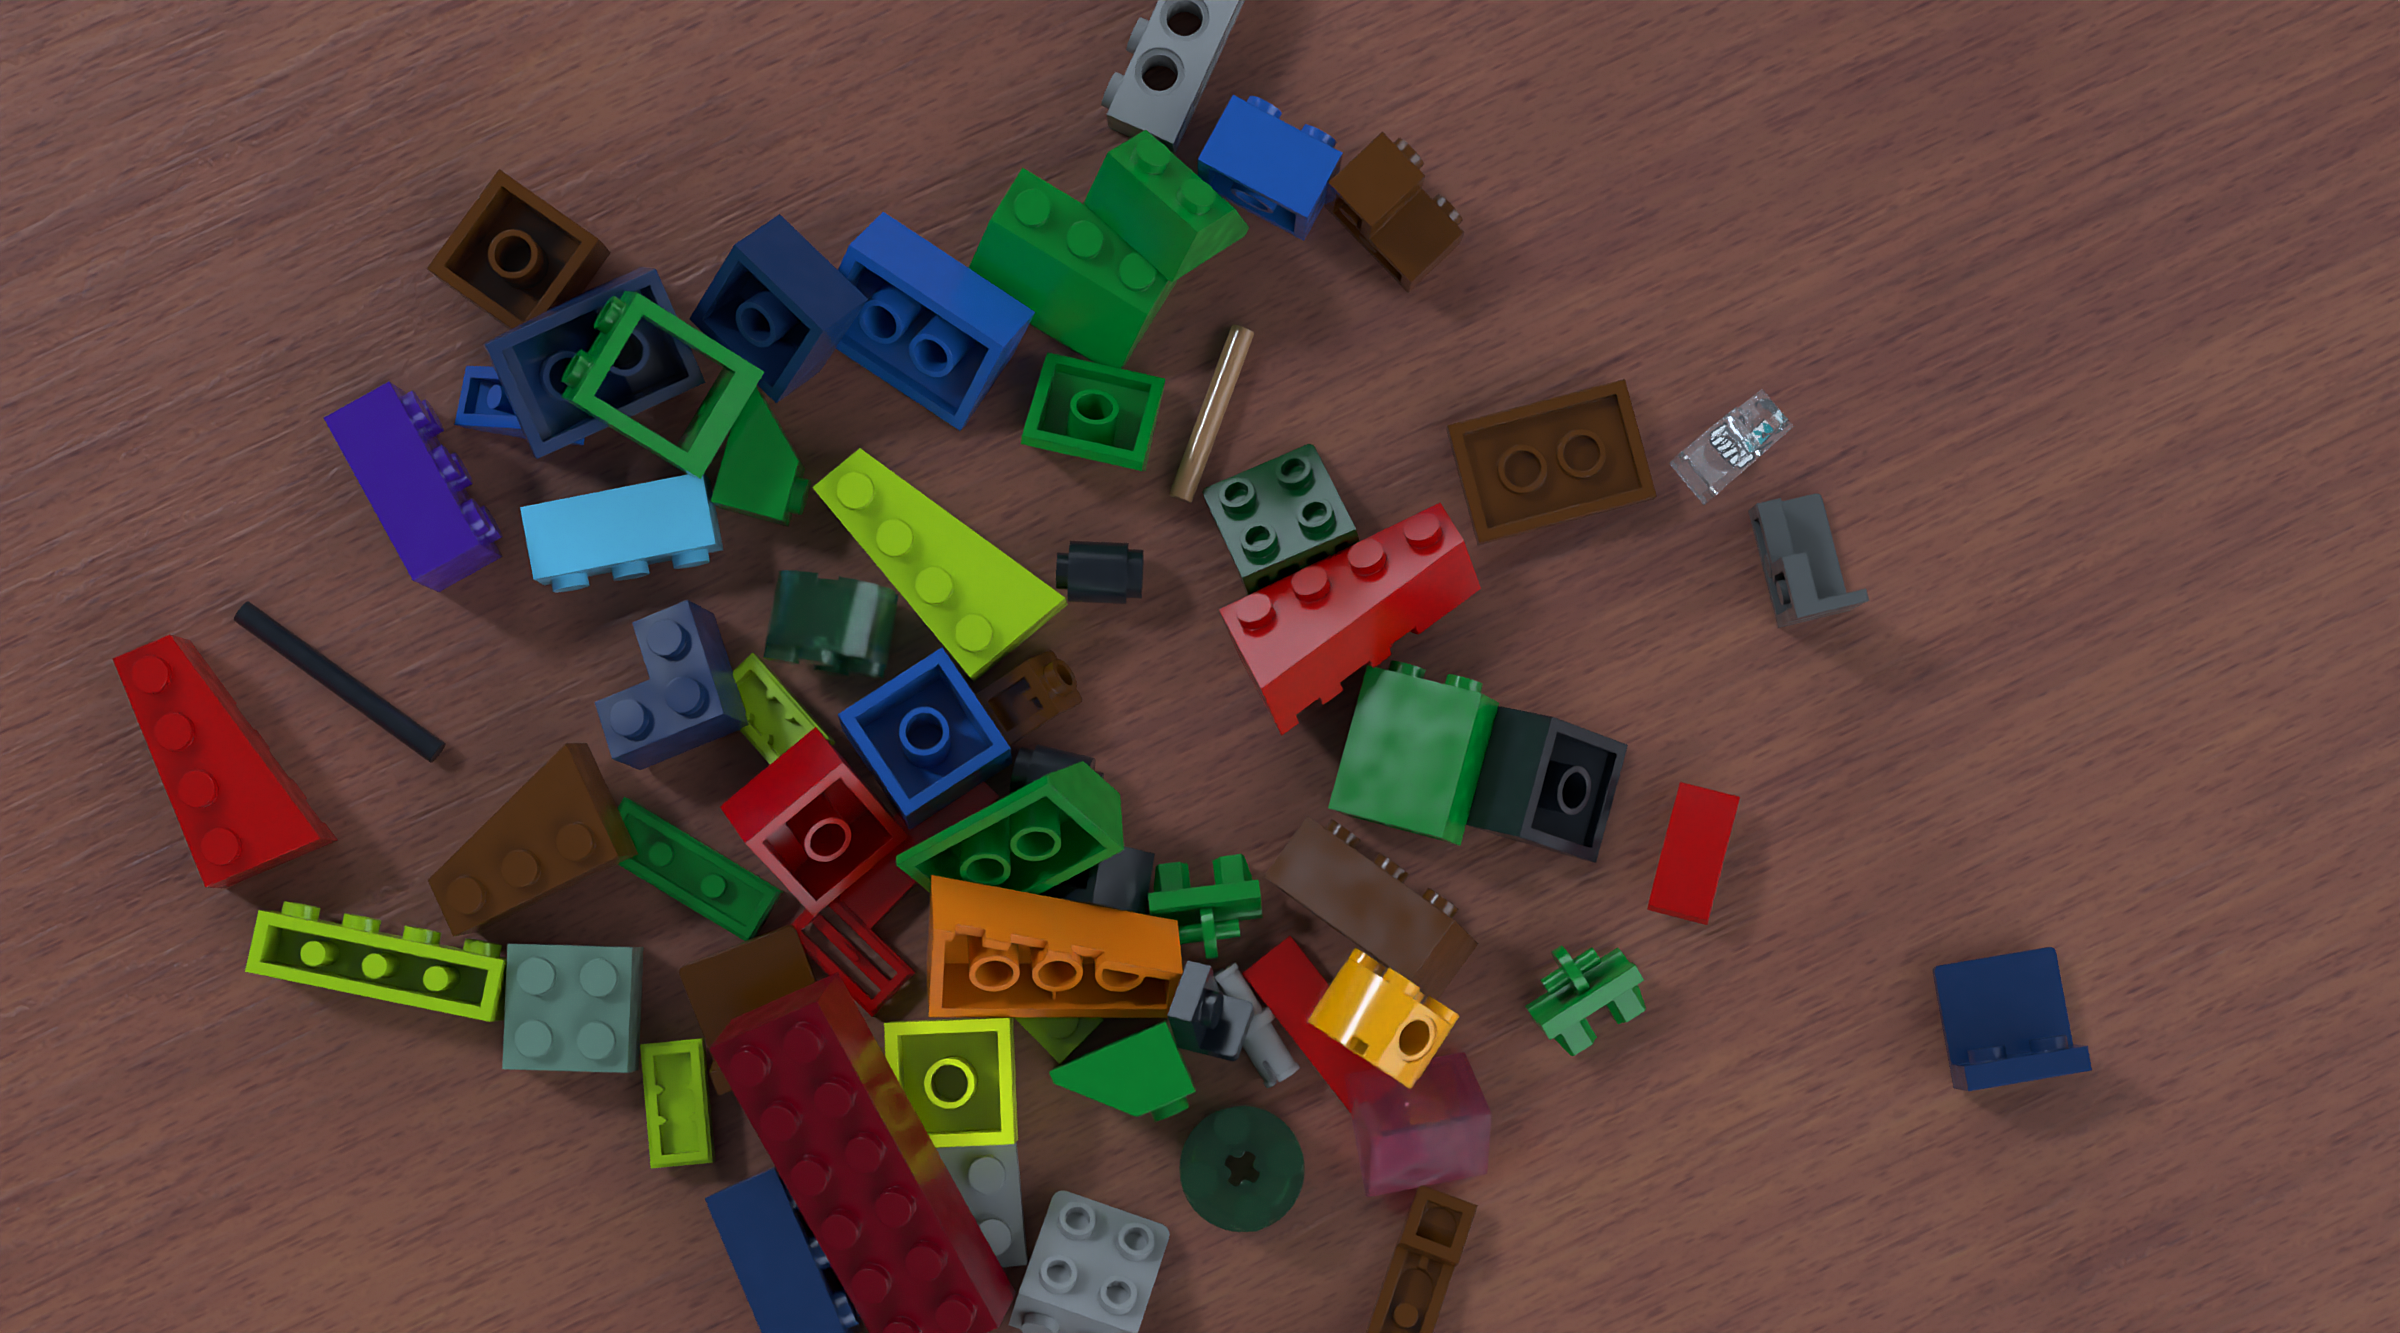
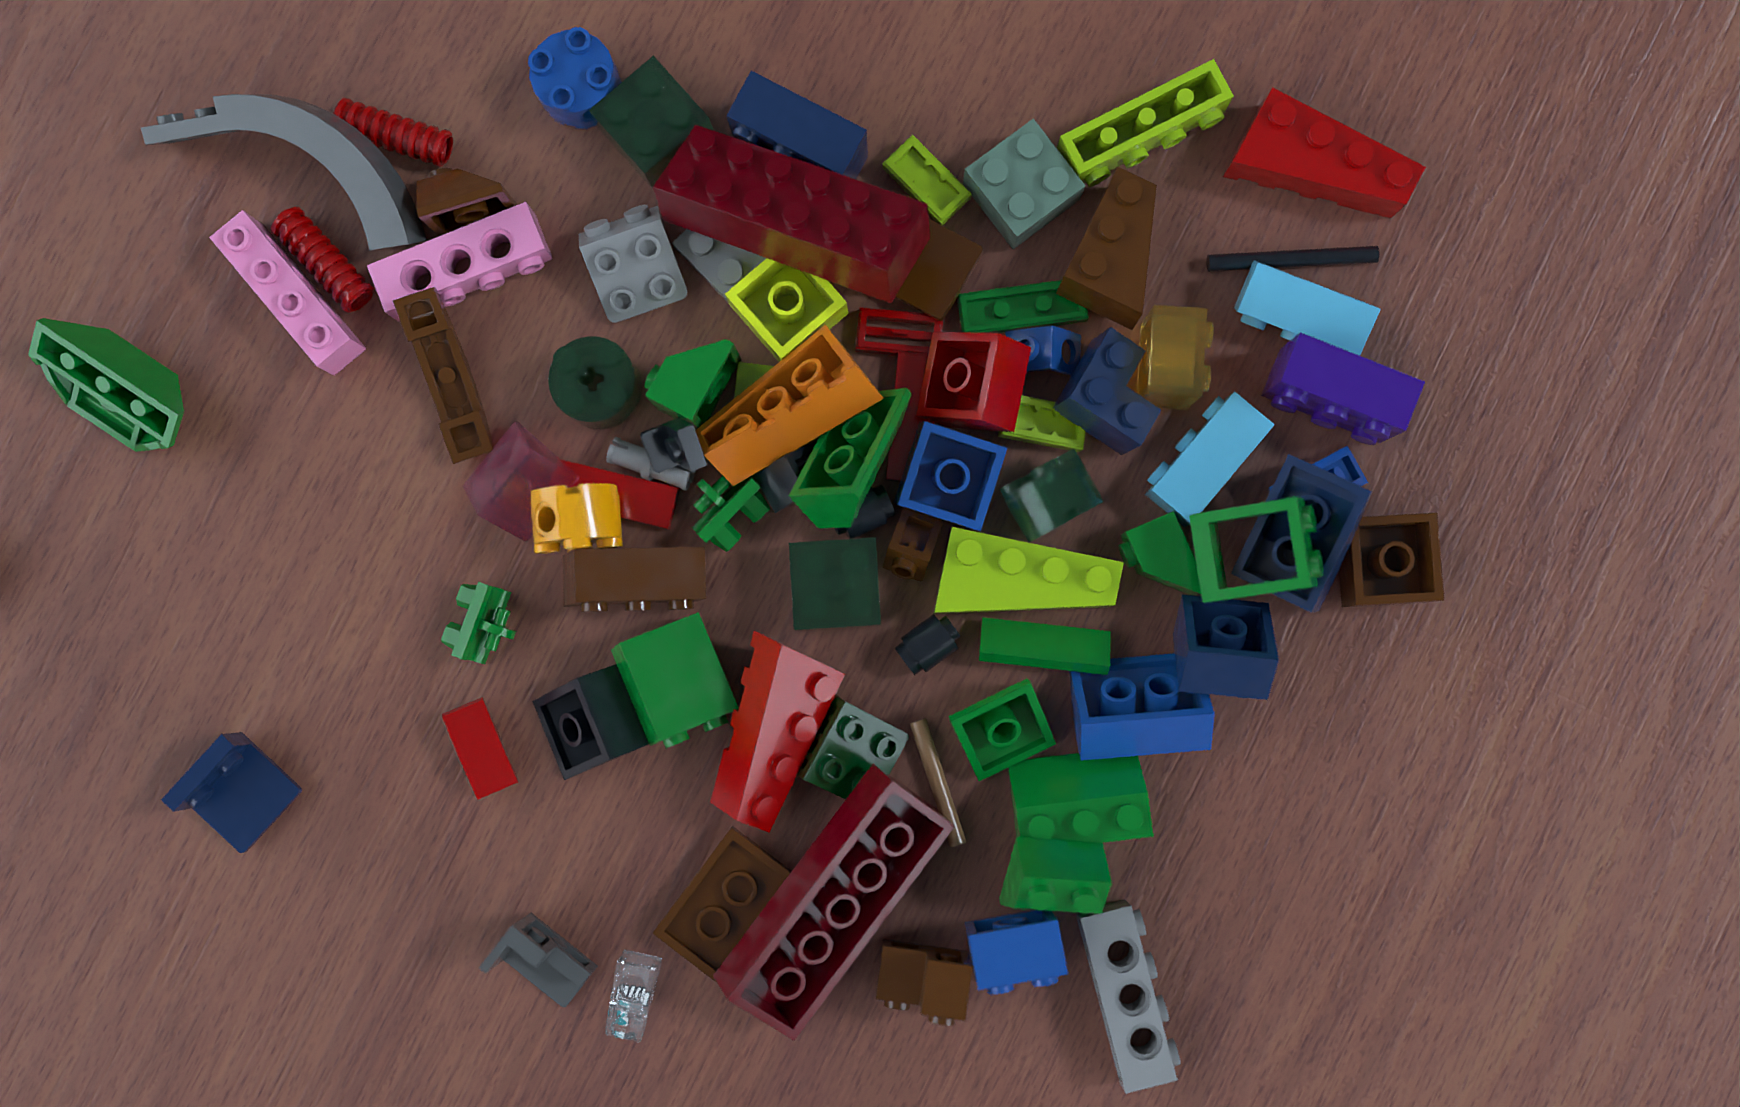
camera: 150 degrees right, 0 degrees up
none -> dark red brick [713,763,955,1041]
none -> clear green brick [789,537,881,631]
none -> green tile [978,617,1111,675]
none -> blue bracket [1005,325,1081,376]
none -> clear yellow brick [1137,305,1213,410]
none -> medium azure brick [1234,260,1381,356]

